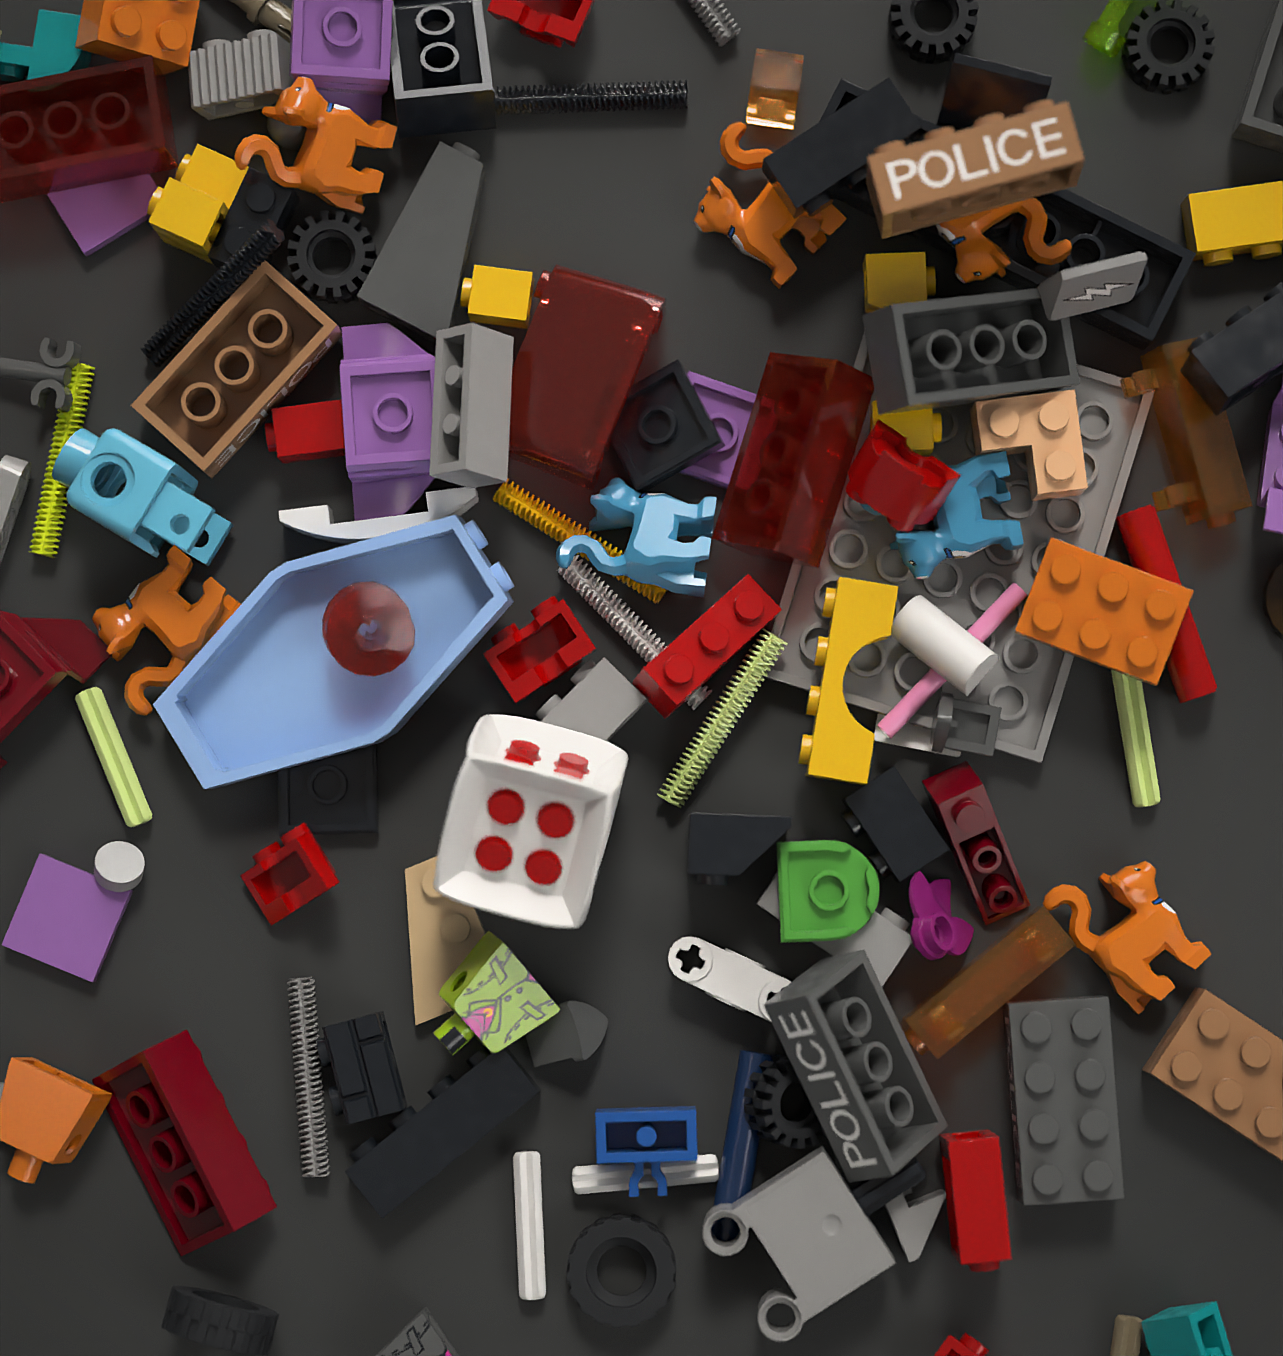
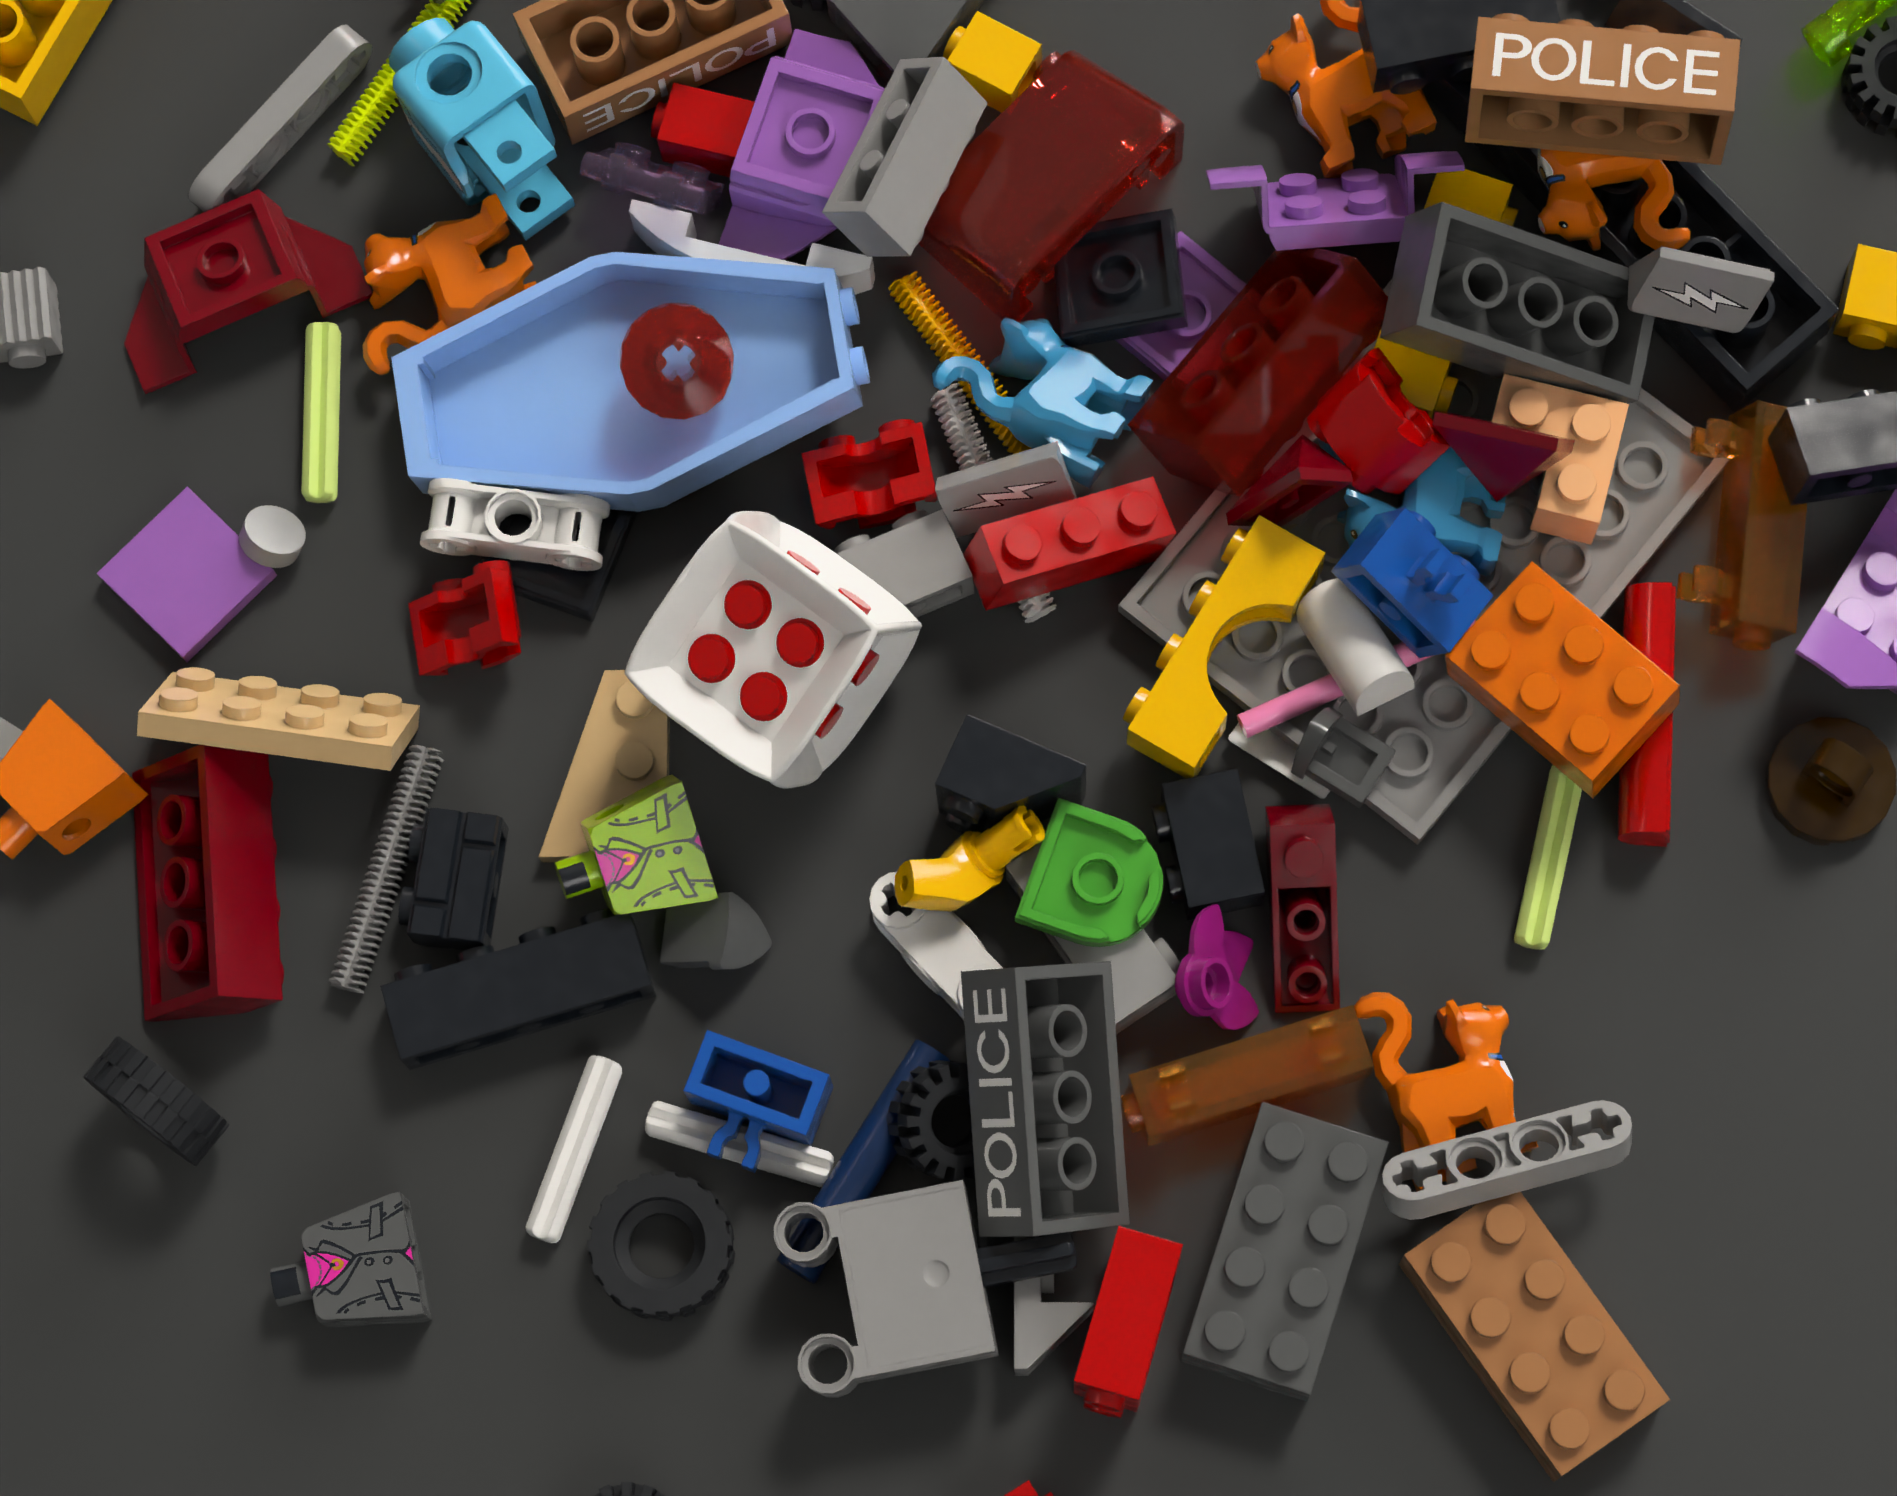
camera: 25 degrees right, 10 degrees down
yellowish green axle [657,628,788,808] -> none
none -> tan plate [137,667,420,771]
none -> white piece [420,478,610,571]
none -> clear purple plate [580,142,725,215]
none -> yellow arm [894,806,1045,912]
none -> light grey slope [935,441,1077,538]
none -> medium lavender piece [1206,151,1465,251]
none -> dark red slope [1226,434,1353,527]
none -> blue brick [1331,507,1494,658]
none -> light grey beam [1382,1100,1632,1220]
none -> dark red slope [1432,412,1575,502]

